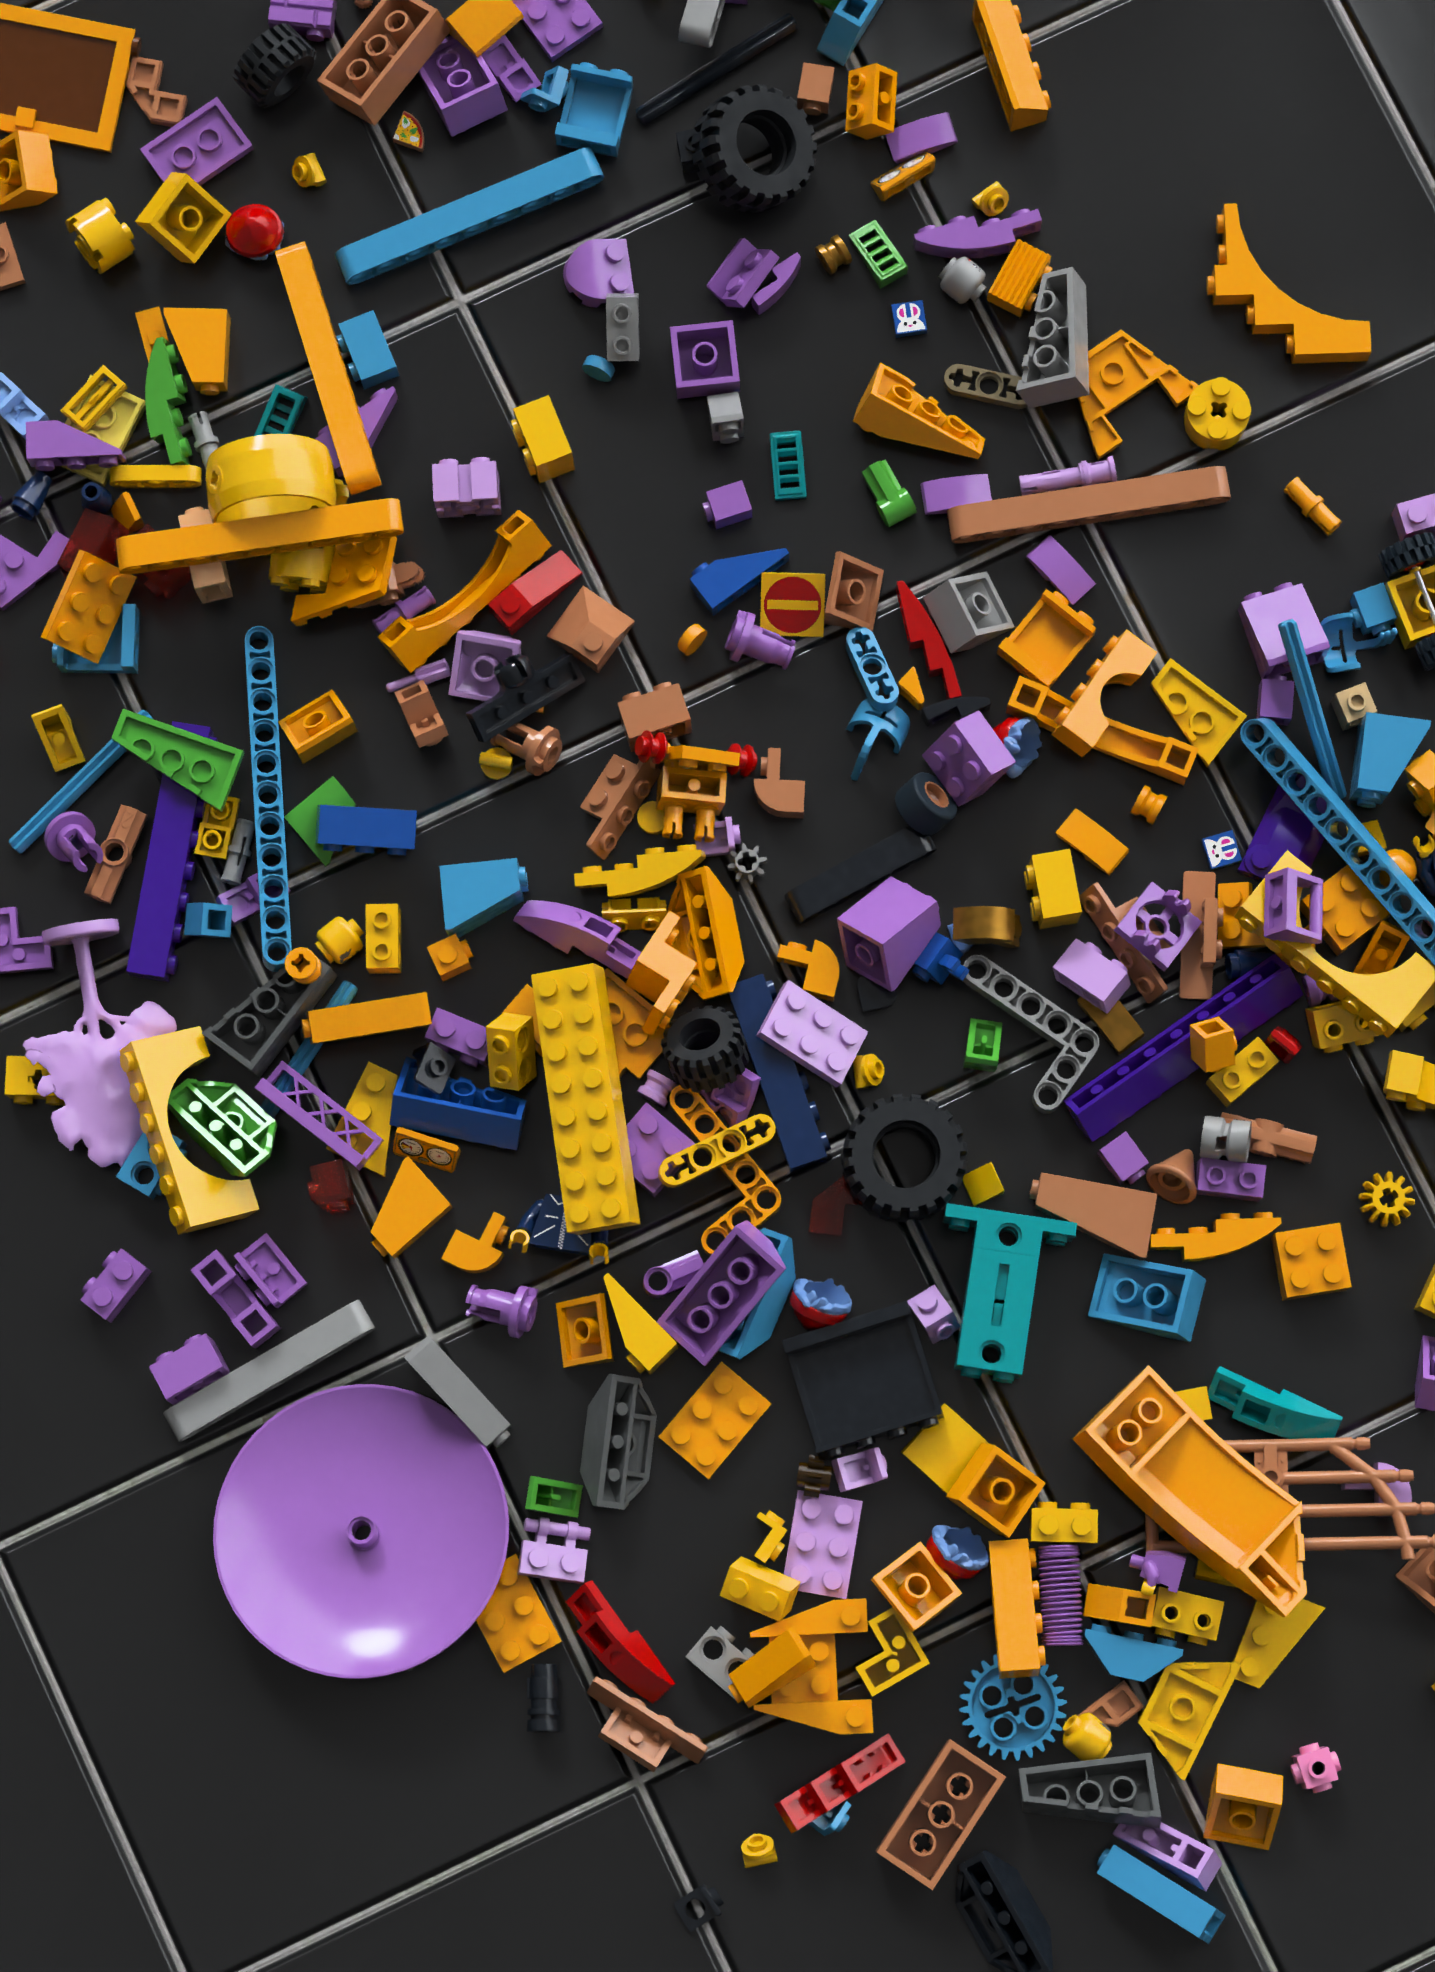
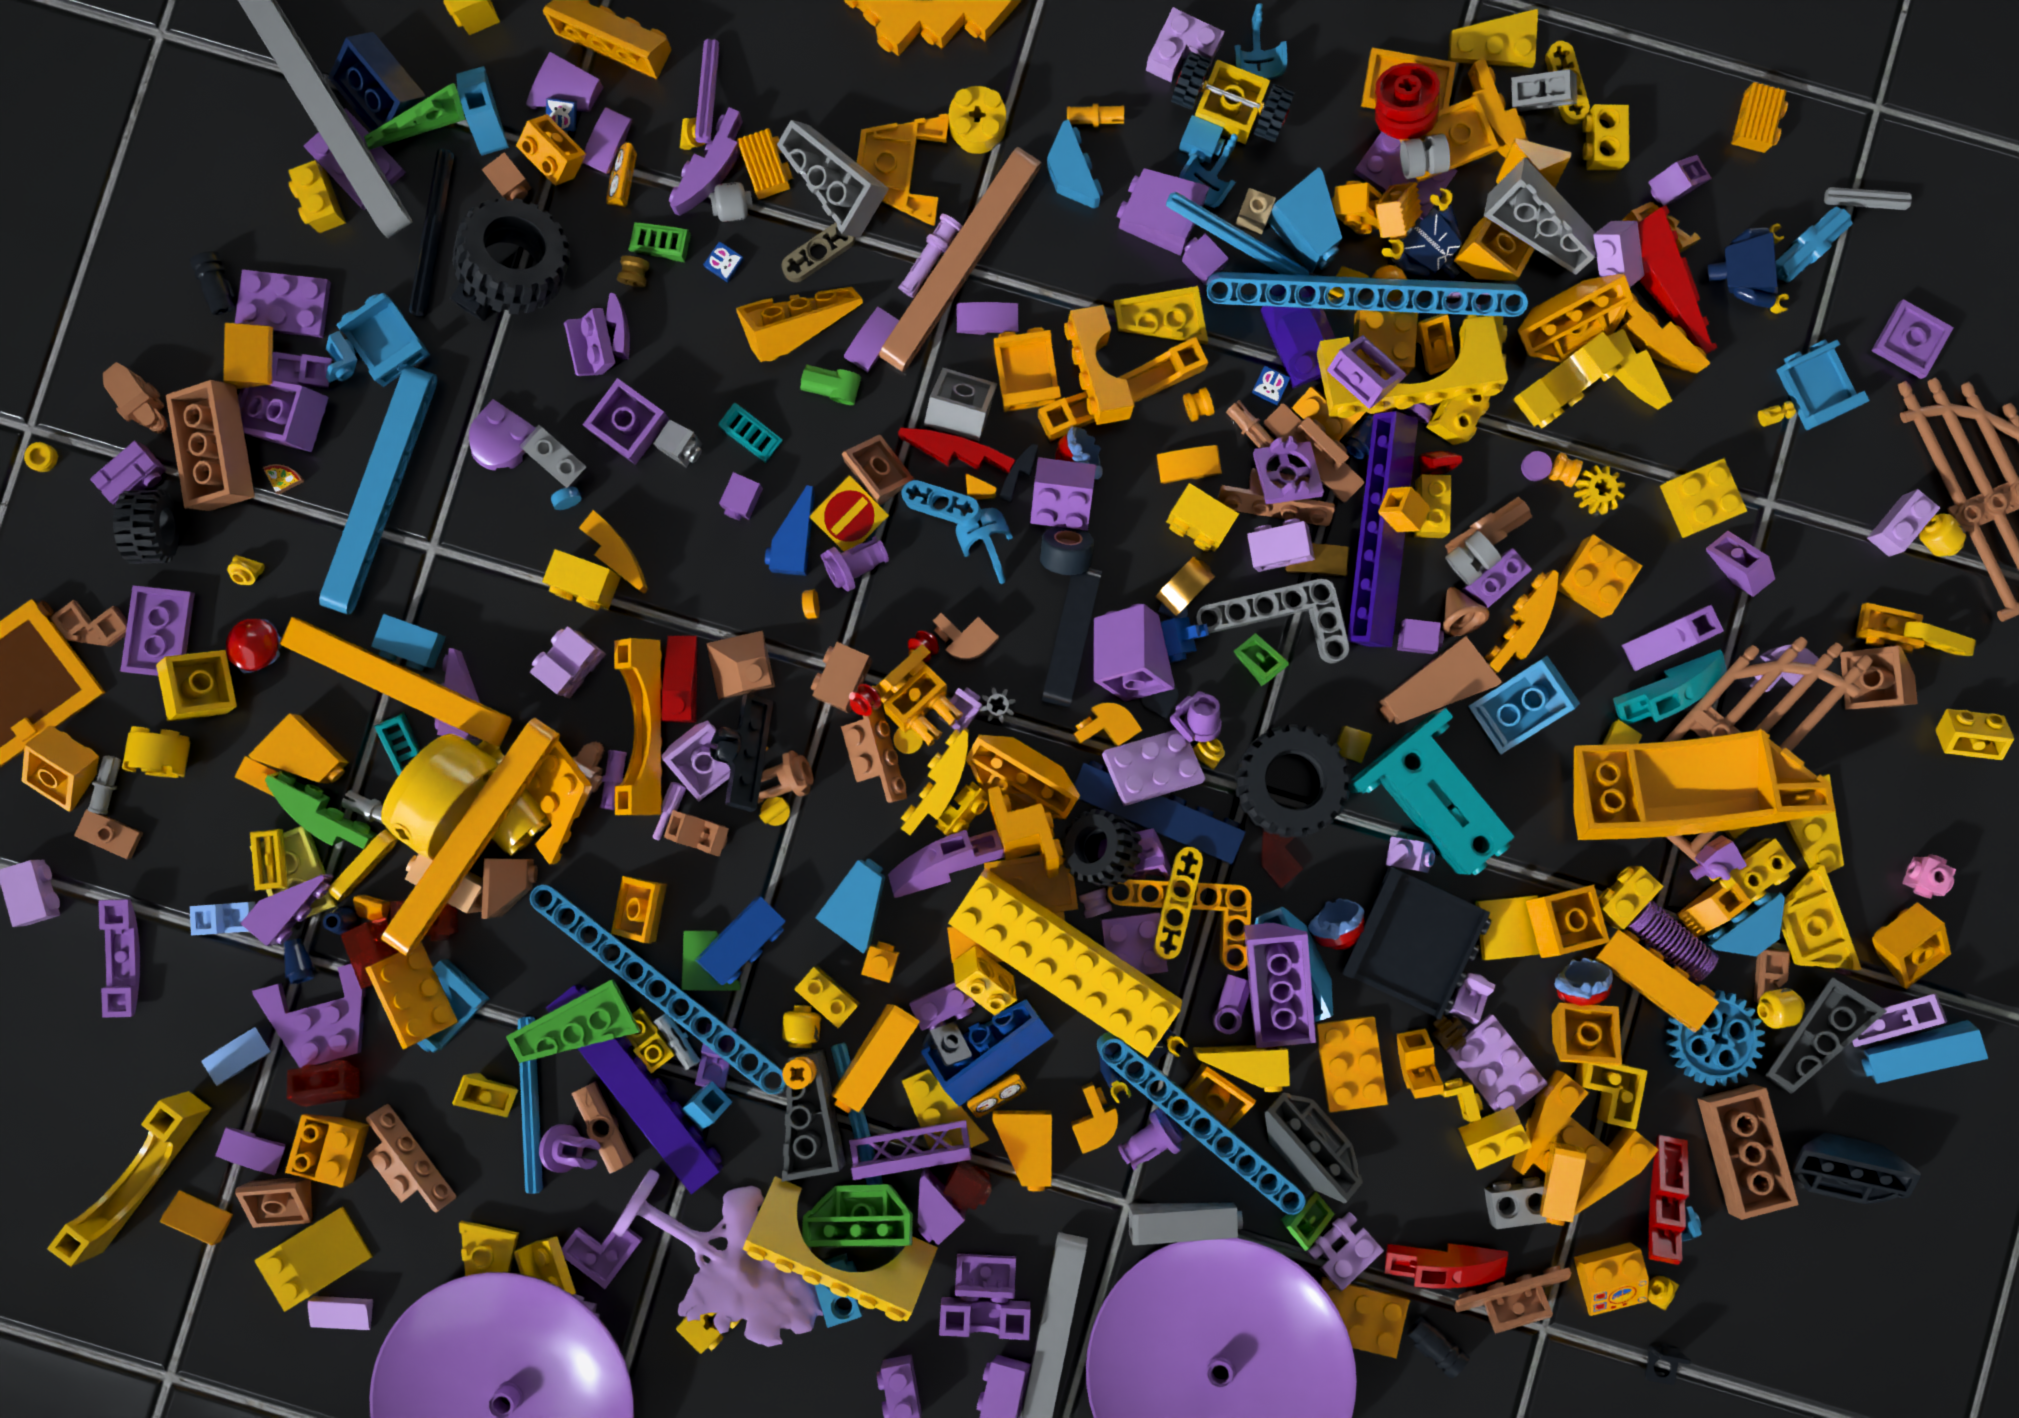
camera: 55 degrees left, 5 degrees up
none -> light grey axle [87,755,121,815]
none -> nougat slope [482,858,538,919]
none -> medium lavender slope [526,52,604,112]
none -> tile [546,97,577,132]
none -> light orange slope [579,510,648,594]
none -> medium lavender axle [695,39,719,144]
none -> medium lavender slope [918,1167,966,1245]
none -> dark azure slope [1047,119,1103,208]
none -> dark azure beam [1097,1032,1305,1215]
none -> medium lavender piece [1170,691,1222,742]
none -> nougat axle [1226,400,1274,448]
none -> light orange brick [1397,1029,1444,1099]
none -> medium lavender tile [1521,451,1552,481]
none -> light orange wheel [1548,452,1583,488]
none -> light orange slope [1573,1242,1649,1316]
none -> medium lavender slope [1622,605,1724,671]

